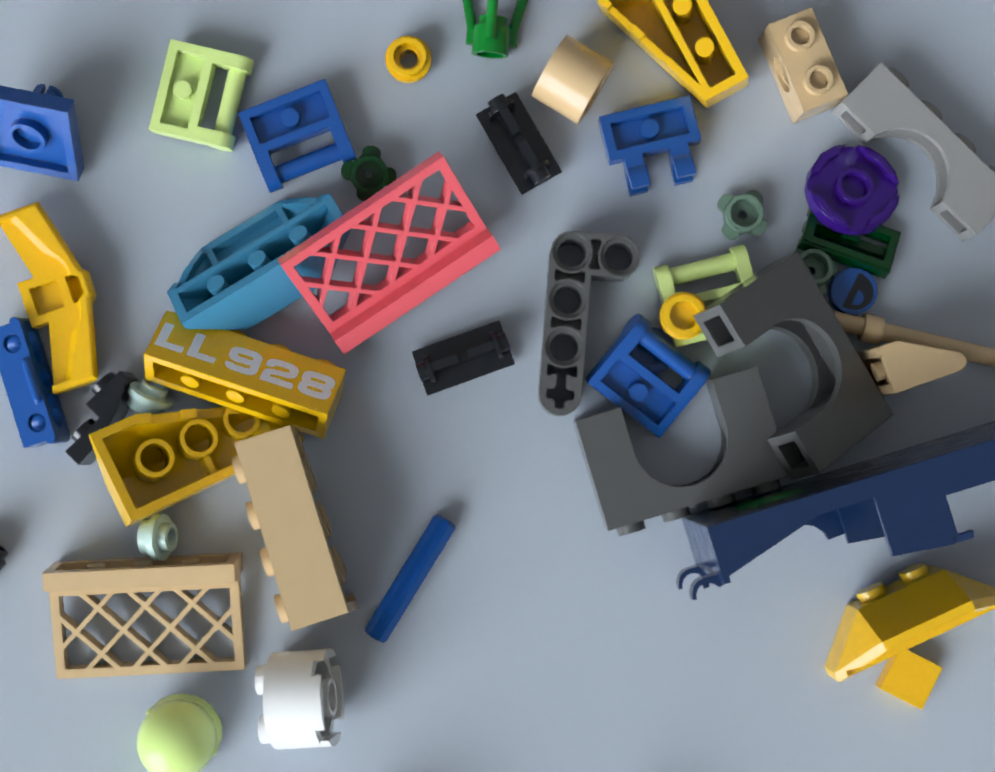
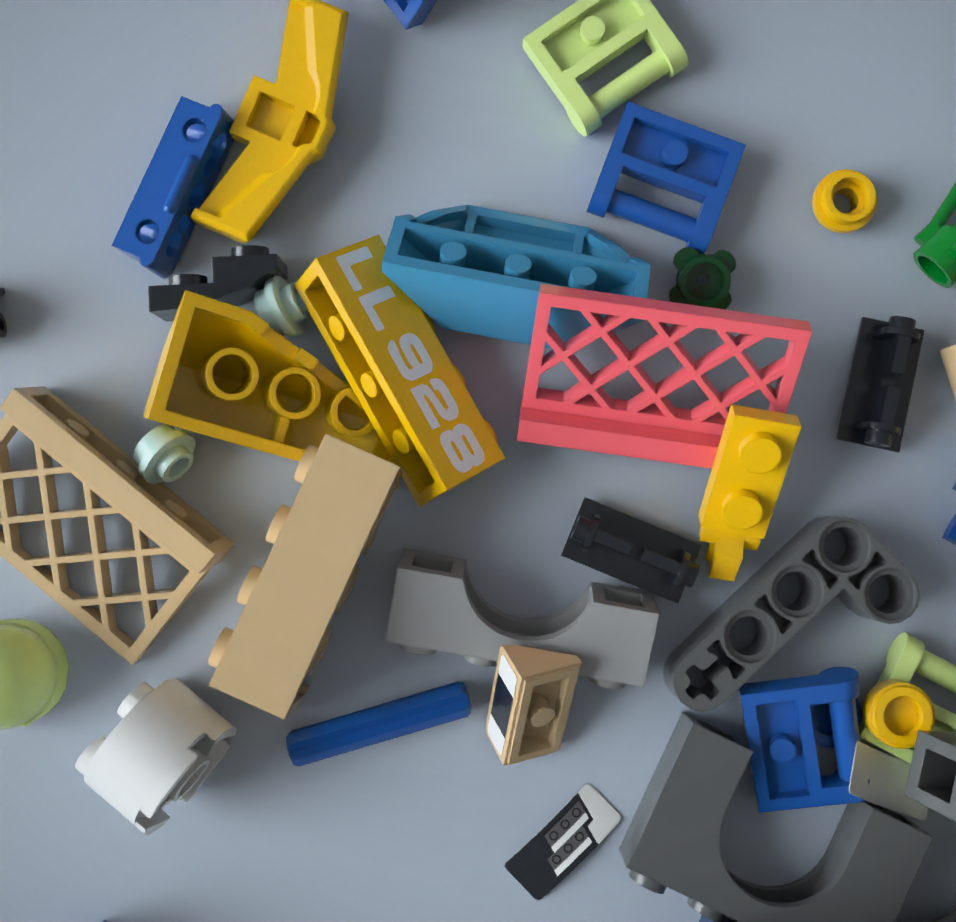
camera: 45 degrees right, 0 degrees up
none -> light grey arch [385,548,659,689]
none -> tan slope [485,645,582,766]
none -> sticker [505,784,621,900]
none -> yellow hinge [698,404,802,582]
none -> white sticker [849,741,928,820]

